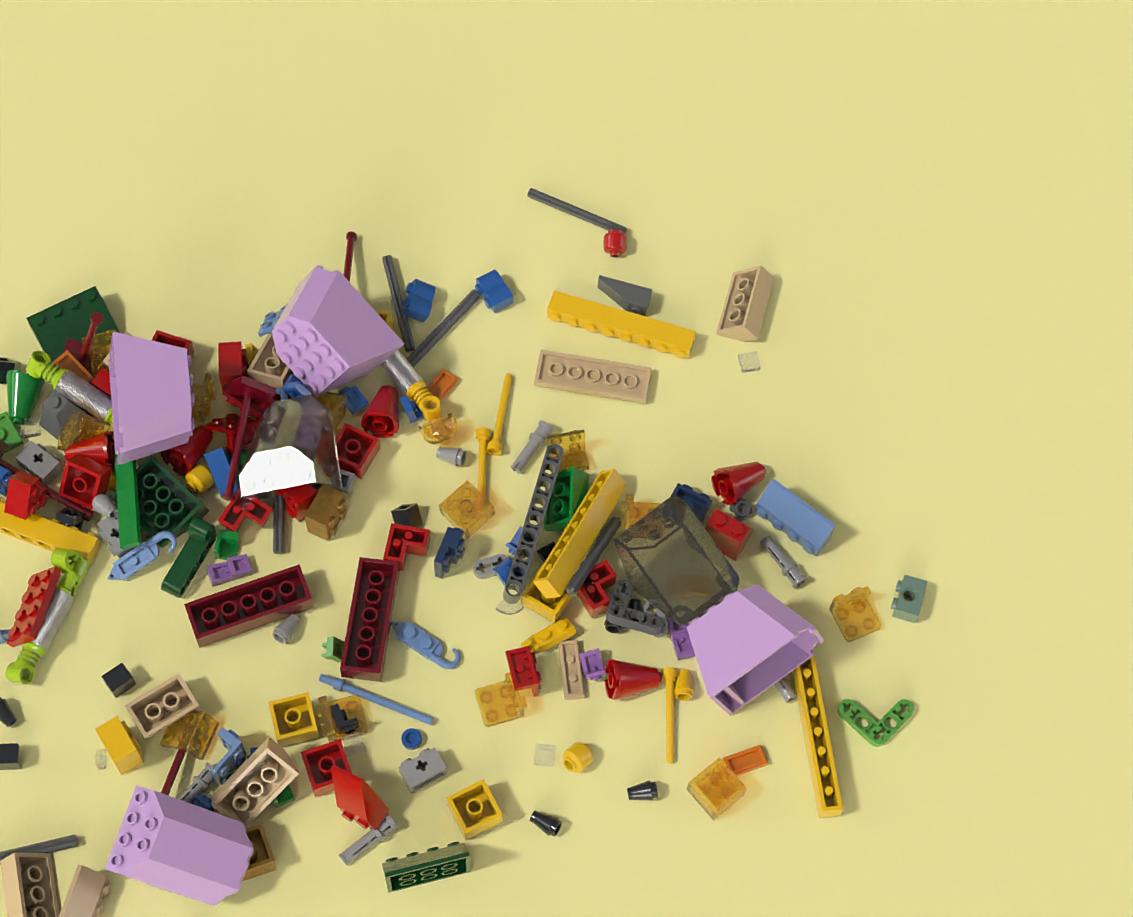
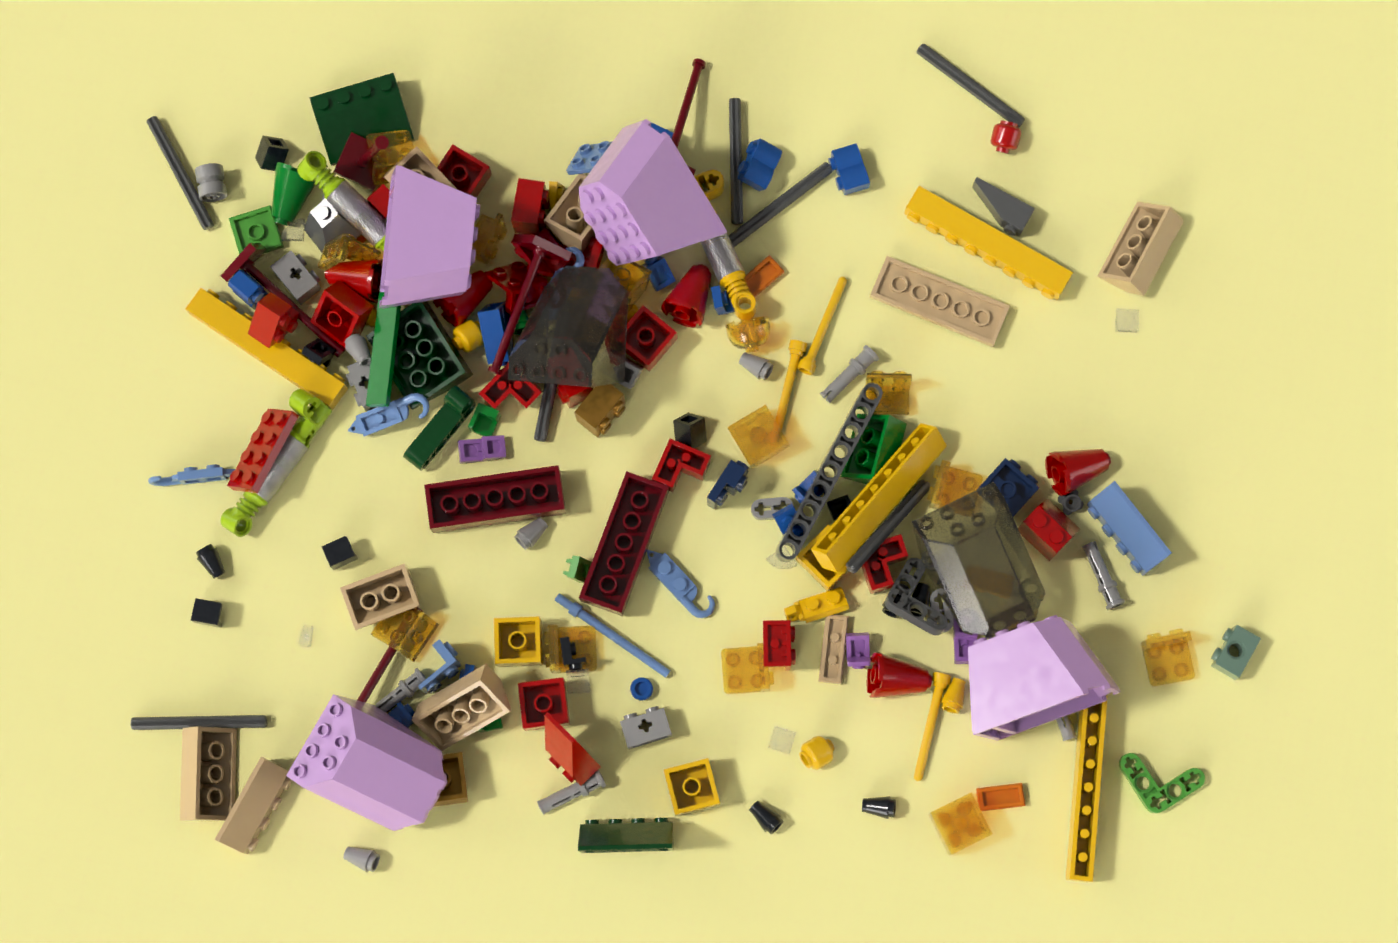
camera: 20 degrees right, 15 degrees up
orange tile [53,350,94,382] -> none
yellow brick [95,716,143,775] -> none
blue bracket [282,374,312,401] -> none

